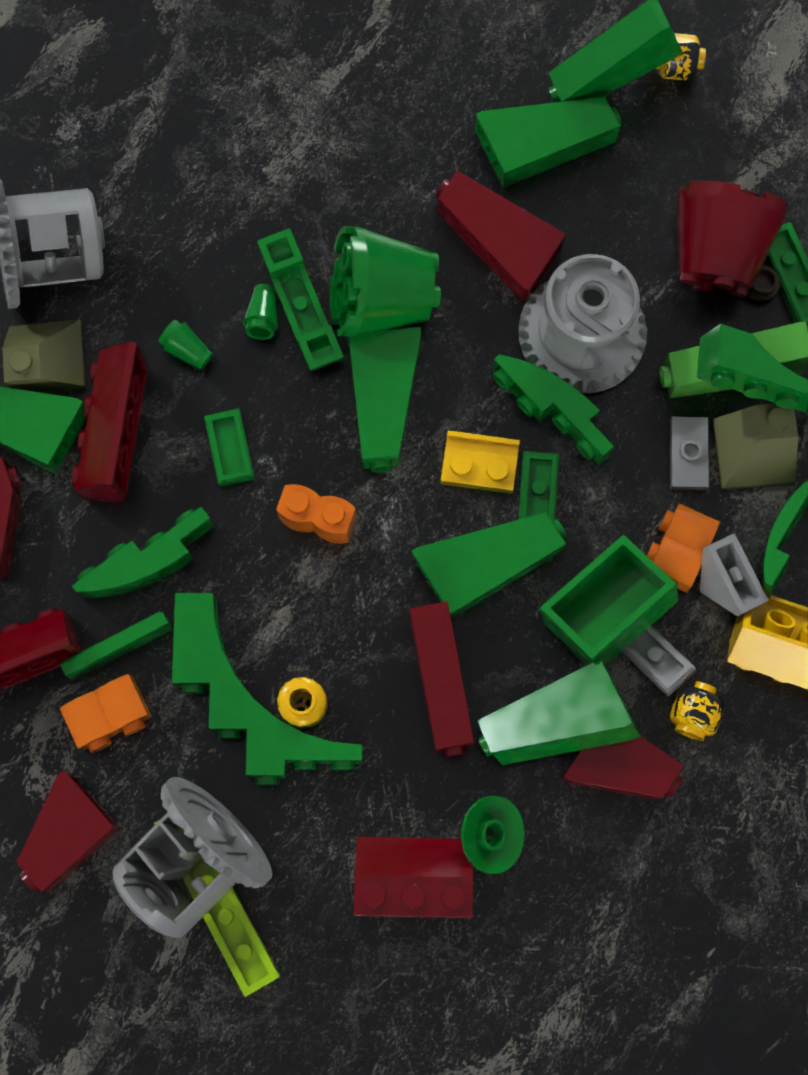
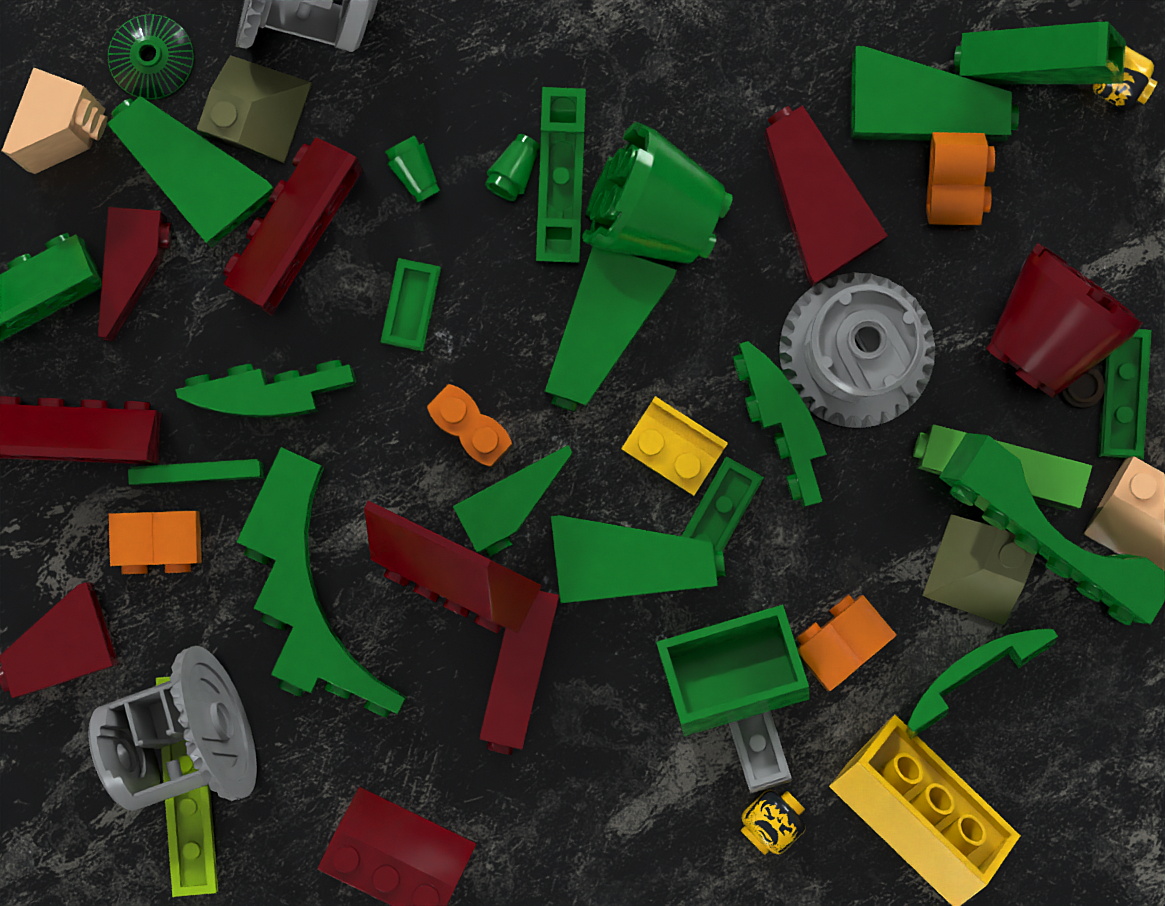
camera: 25 degrees right, 10 degrees up
yellow head [277,677,328,729] -> none
green dish [461,796,525,874] -> none
green slope [477,659,641,765] -> none
dark red slope [561,737,684,800] -> none
light grey plate [670,416,709,491] -> none
light grey slope [700,533,769,616] -> none
none -> dark red slope [364,500,542,634]
none -> green slope [453,445,573,556]
none -> orange brick [926,132,995,225]

